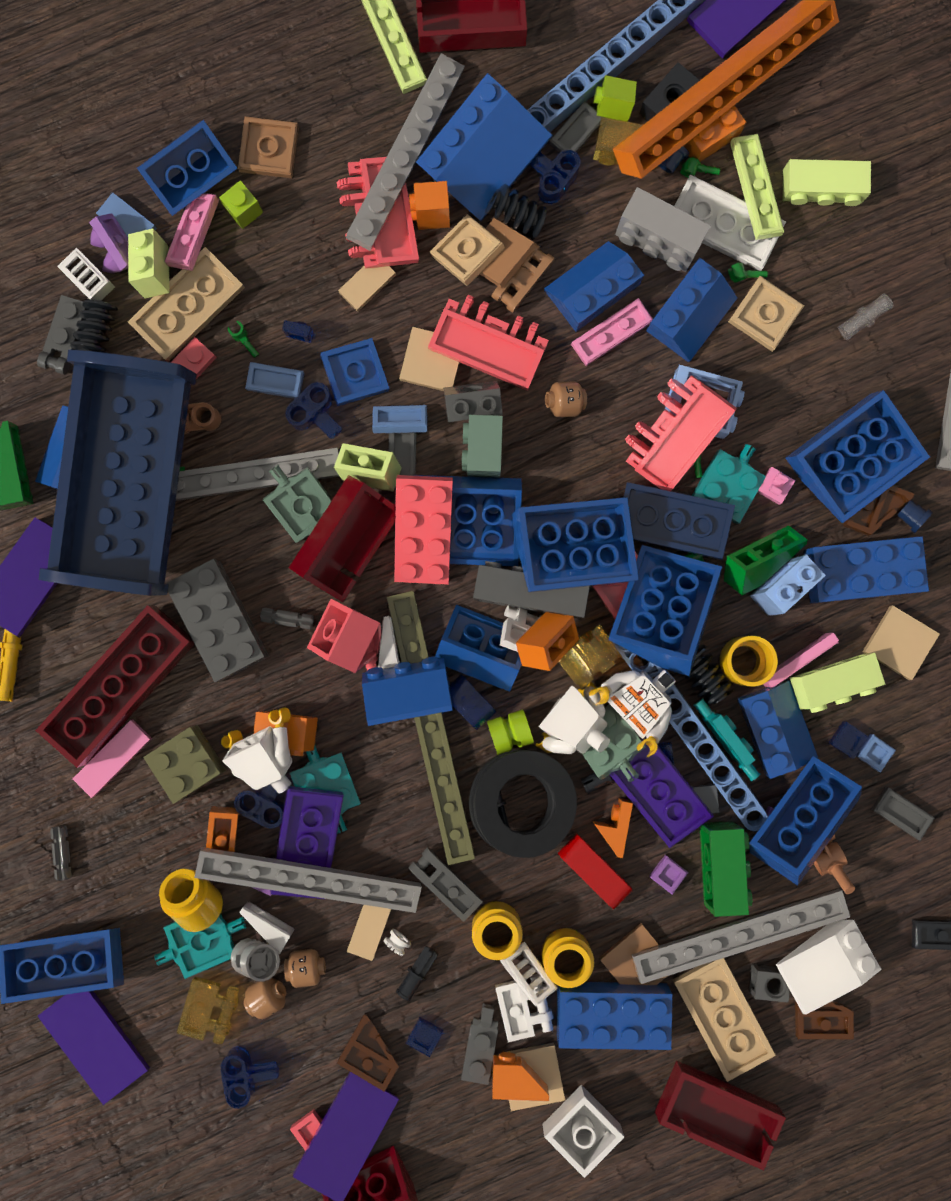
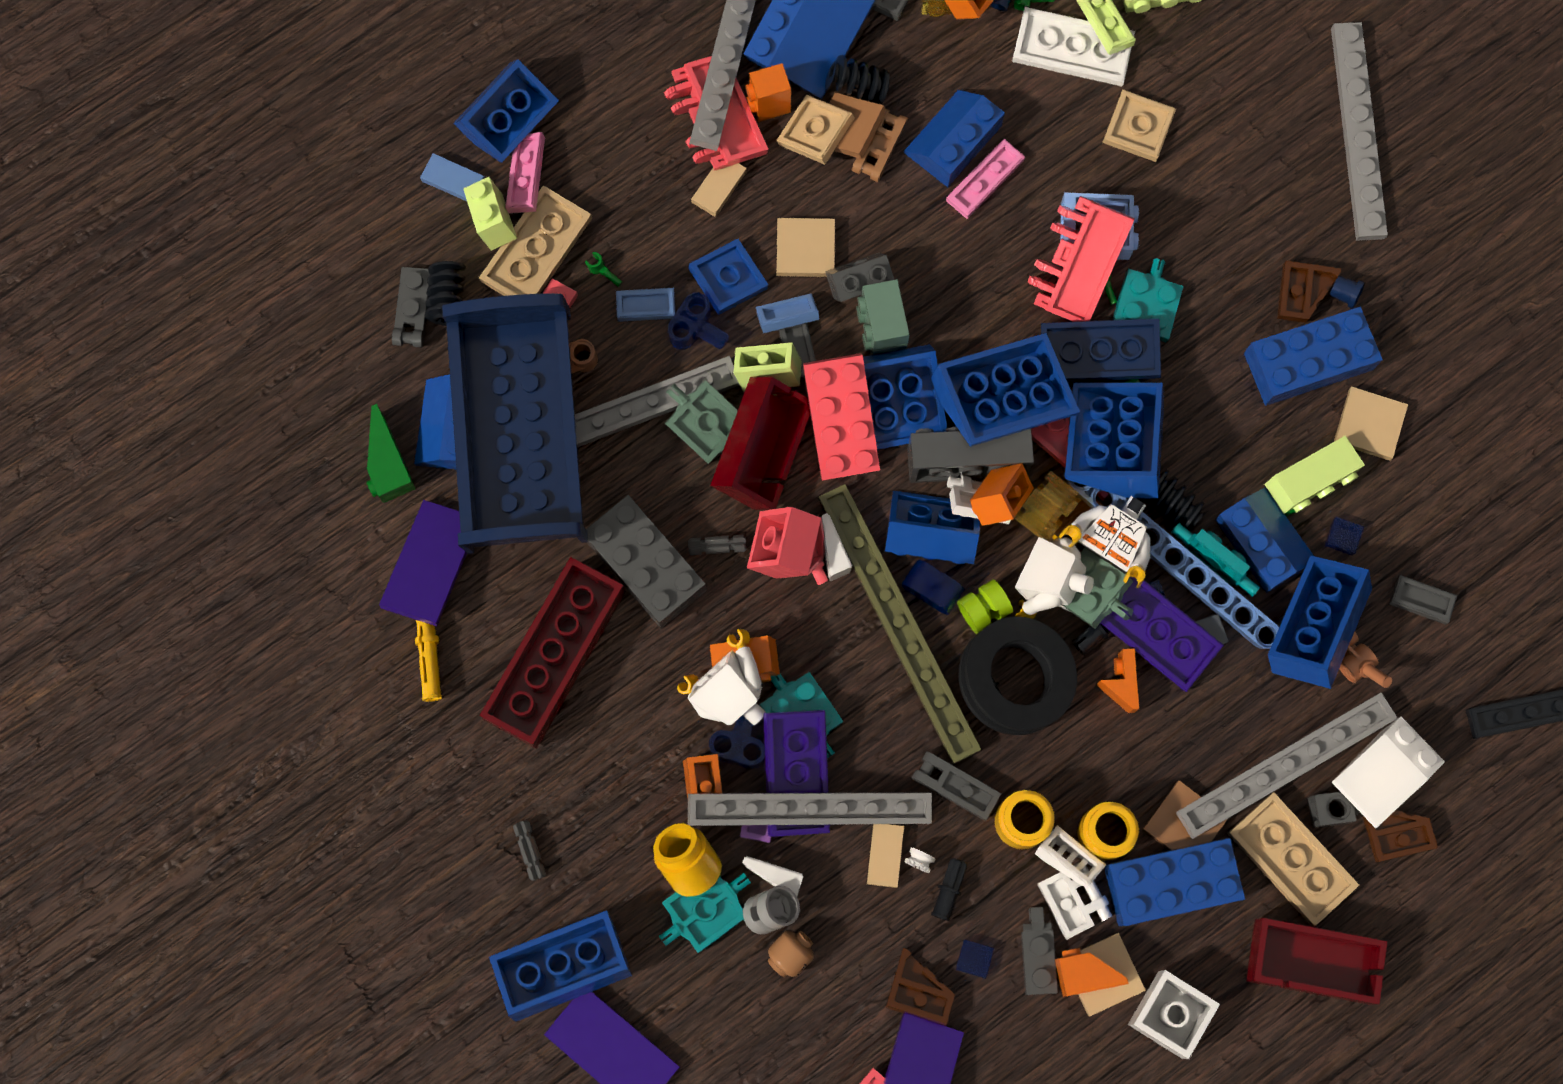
camera: 10 degrees left, 10 degrees down
white slope [58,248,115,301] -> none
bright pink tile [73,720,152,798] -> none
medium lavender tile [89,213,128,273] -> none
olive brick [143,725,227,804] -> none
clear yellow plate [177,976,239,1044] -> none
lime brick [219,180,263,229] -> none
clear blue beam [220,1046,279,1109] -> none
medium nougat tile [238,117,299,179] -> none
clear blue tile [282,320,314,343] -> none
medium nougat head [284,949,326,988] -> none
blue slope [362,657,453,726] -> none
coral hinge [428,294,549,391] -> none
clear blue beam [529,149,580,204] -> none
medium nougat head [545,381,587,417] -> none
red beam [558,833,633,909] -> none
light grey brick [615,187,711,272] -> none
blue slope [646,258,737,362] -> none
medium lavender tile [649,855,688,894] -> none
green brick [700,821,753,917] -> none
yellow piece [720,636,778,686] -> none
green slope [723,525,808,595] -> none
green hand [728,263,768,283] -> none
light blue window [750,555,826,616] -> none
bright pink tile [758,467,795,505] -> none
bright pink tile [763,633,839,688] -> none
blue slope [786,390,930,523] -> none
clear pin [838,293,893,340] -> none
medium blue tile [855,734,896,773] -> none

